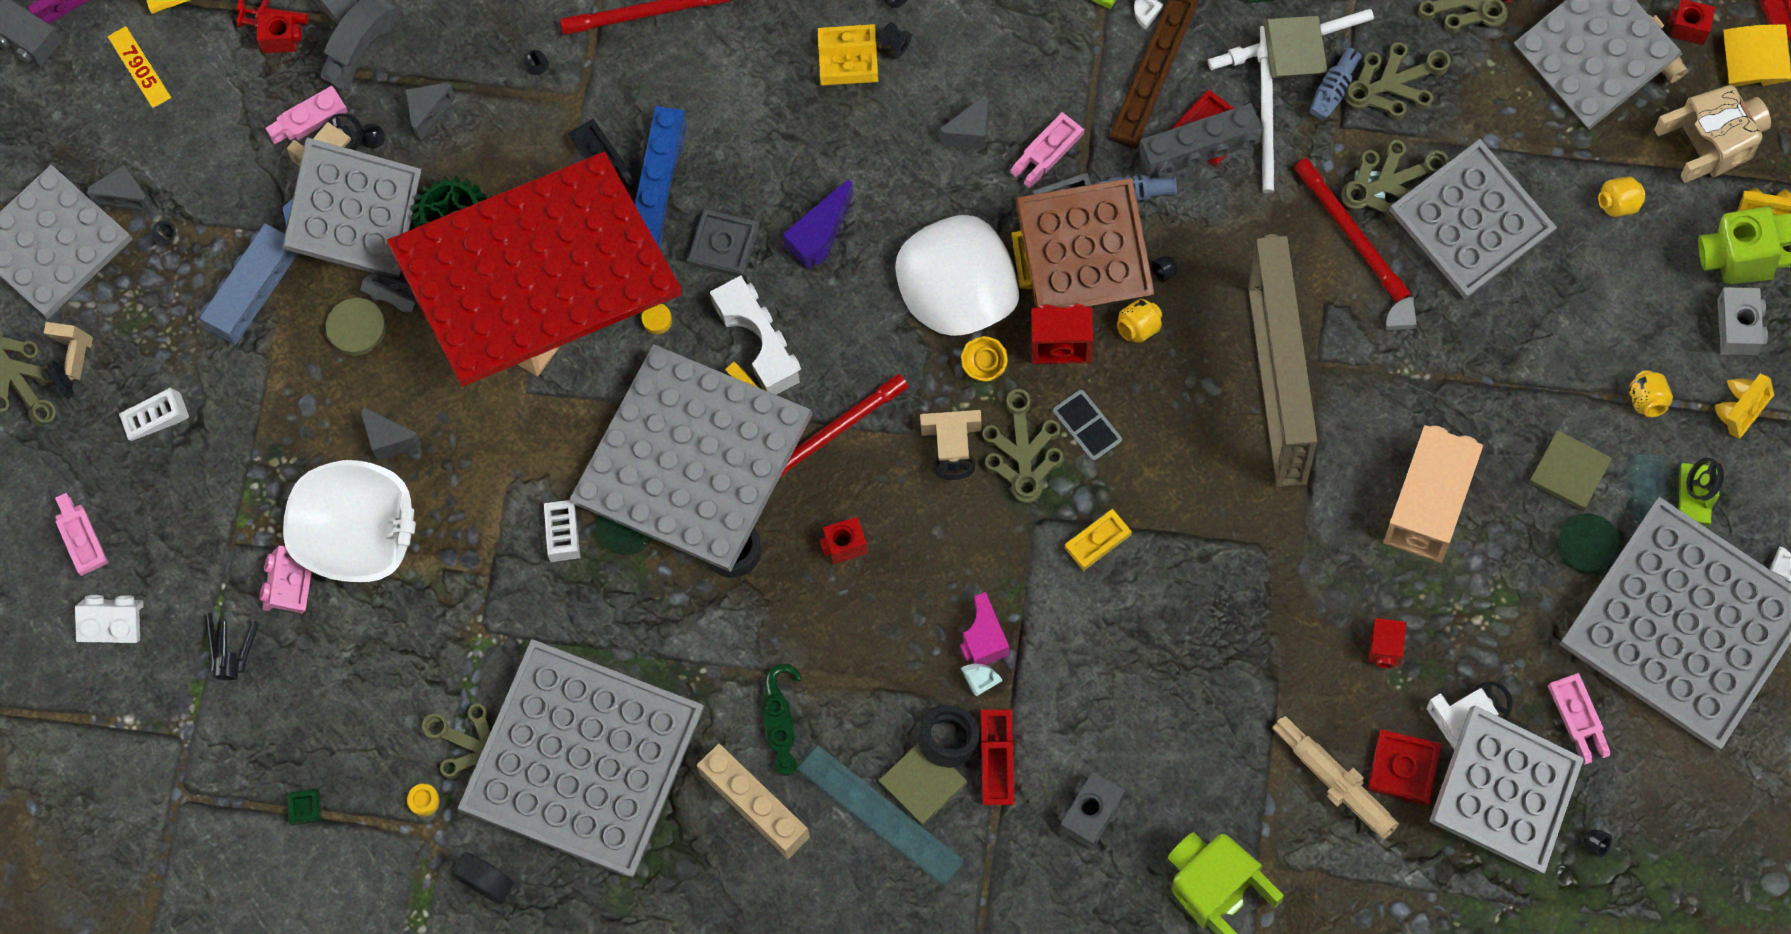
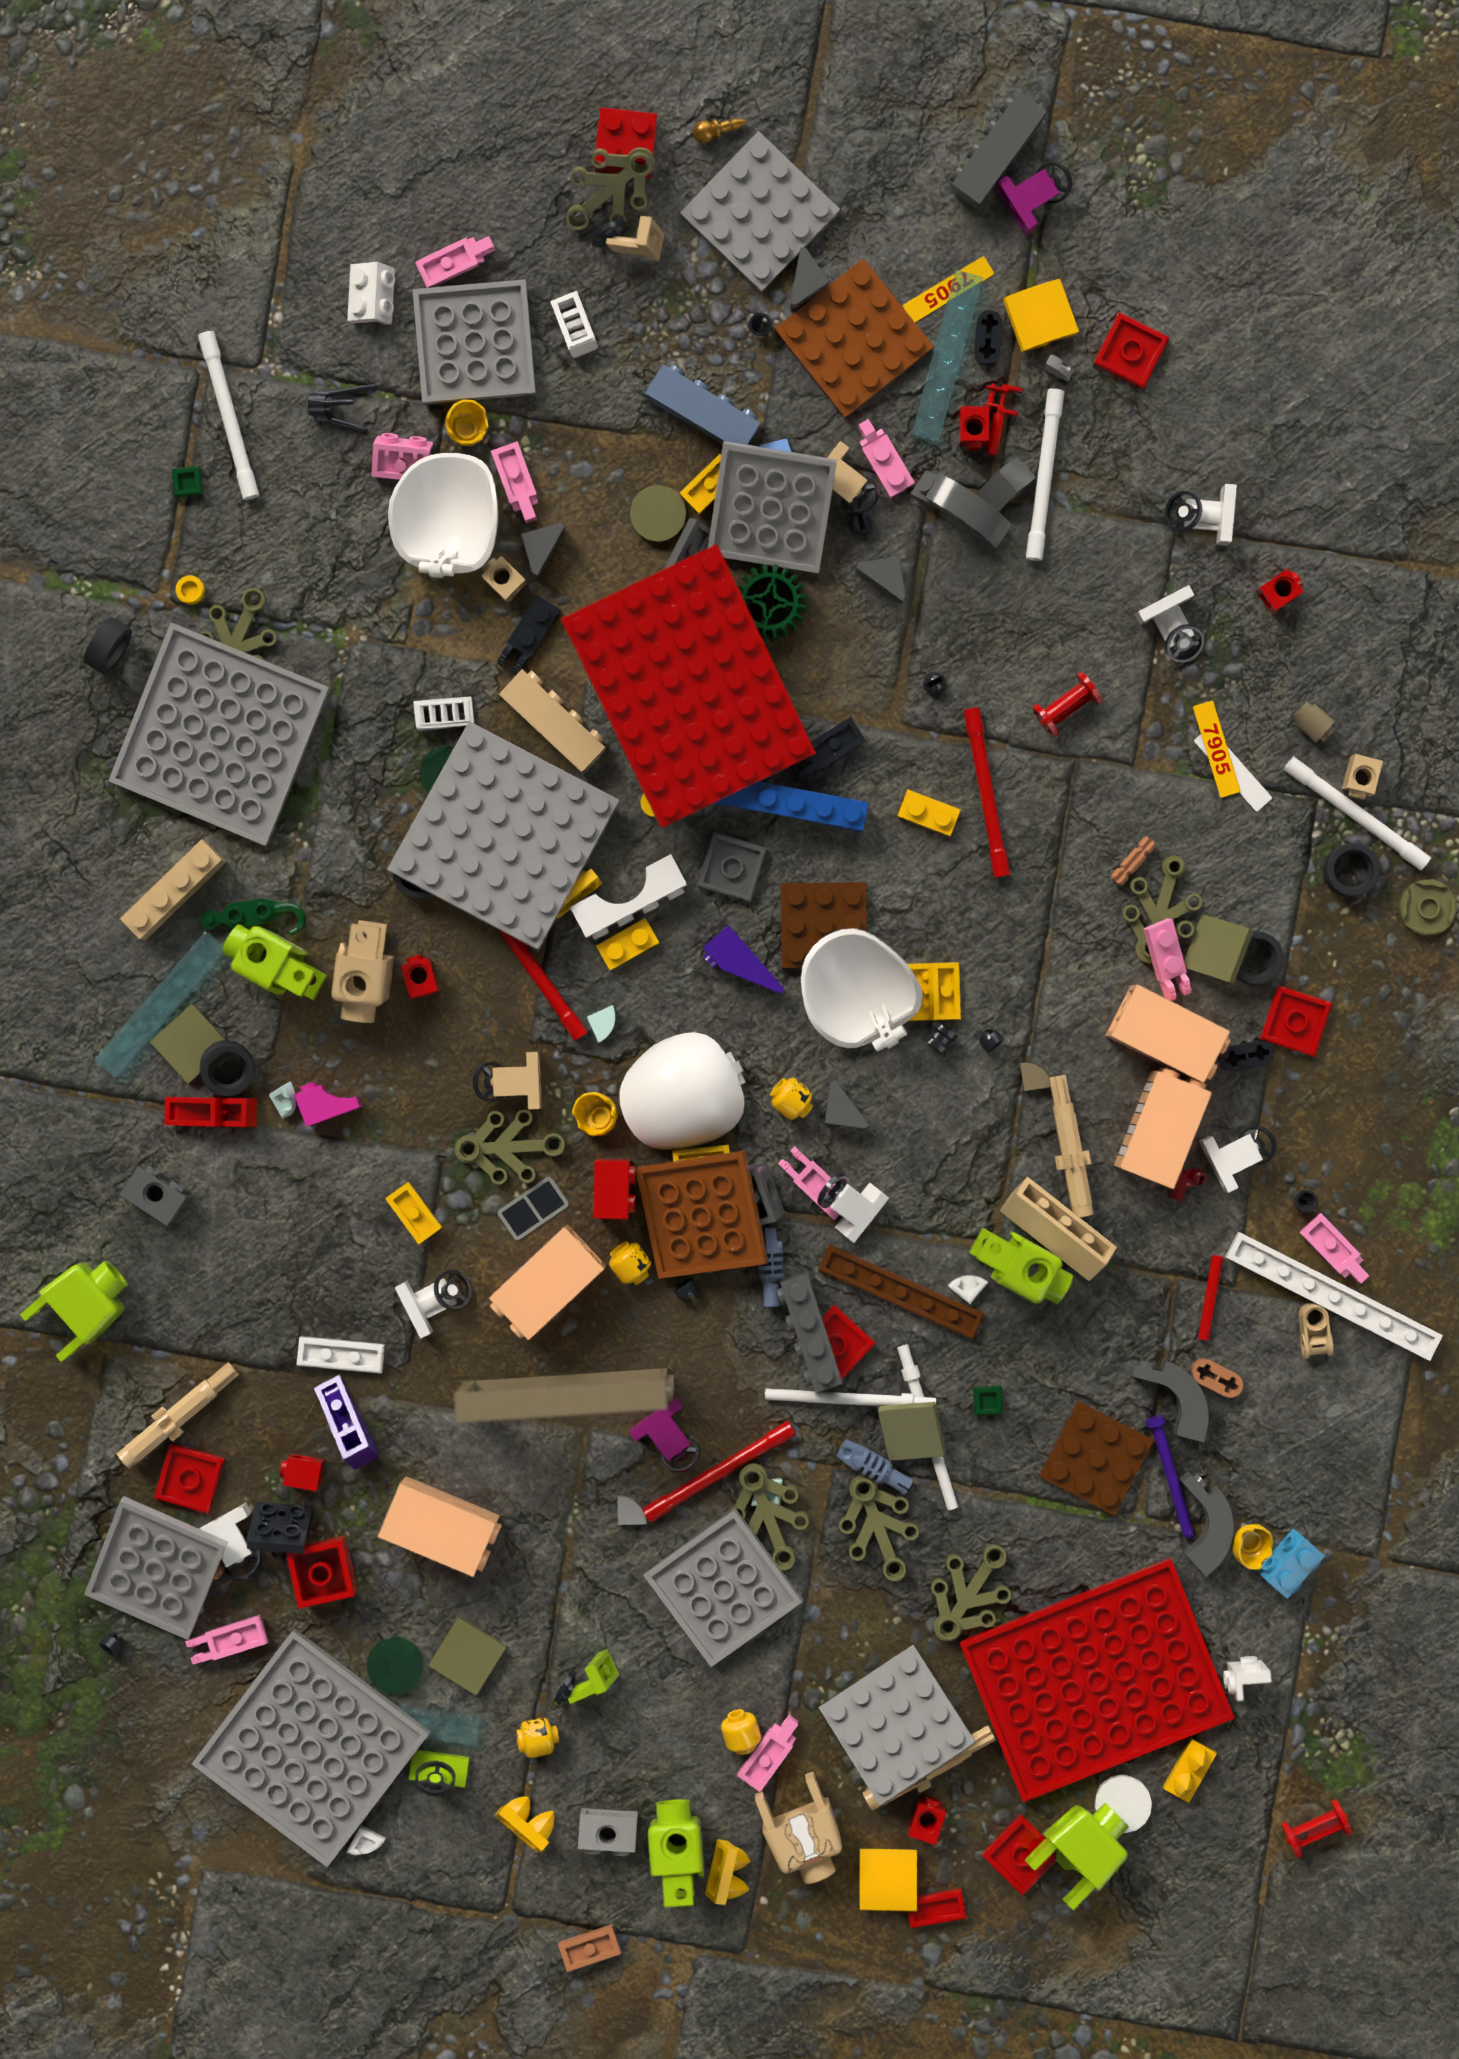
camera: 85 degrees right, 20 degrees up
none -> white piece [198,331,259,500]
none -> lime piece [222,924,328,1000]
none -> black plate [247,1502,313,1559]
none -> red brick [286,1535,358,1609]
none -> white tile [297,1336,385,1373]
none -> dark purple slope [314,1375,380,1470]
none -> tan piece [332,920,395,1023]
none -> white piece [395,1270,472,1339]
none -> light grey plate [412,279,536,405]
none -> yellow hair [445,400,489,446]
none -> tan brick [481,556,527,604]
none -> light nougat brick [489,1224,606,1340]
none -> bright pink hinge [491,442,538,524]
none -> black hinge [497,594,561,675]
none -> tan brick [499,669,606,774]
none -> lime piece [552,1649,620,1708]
none -> light aqua tile [587,1005,615,1042]
none -> yellow plate [596,918,659,971]
none -> magenta piece [629,1396,701,1473]
none -> yellow plate [679,454,721,515]
none -> bright pink hinge [737,1714,798,1792]
none -> yellow head [770,1078,813,1120]
none -> dark orange plate [775,258,934,419]
none -> reddish brown plate [781,882,867,968]
none -> white piece [801,929,923,1052]
none -> white piece [817,1173,889,1242]
none -> yellow plate [897,790,961,837]
none -> clear light blue tile [911,270,983,443]
none -> black beam [974,310,1002,366]

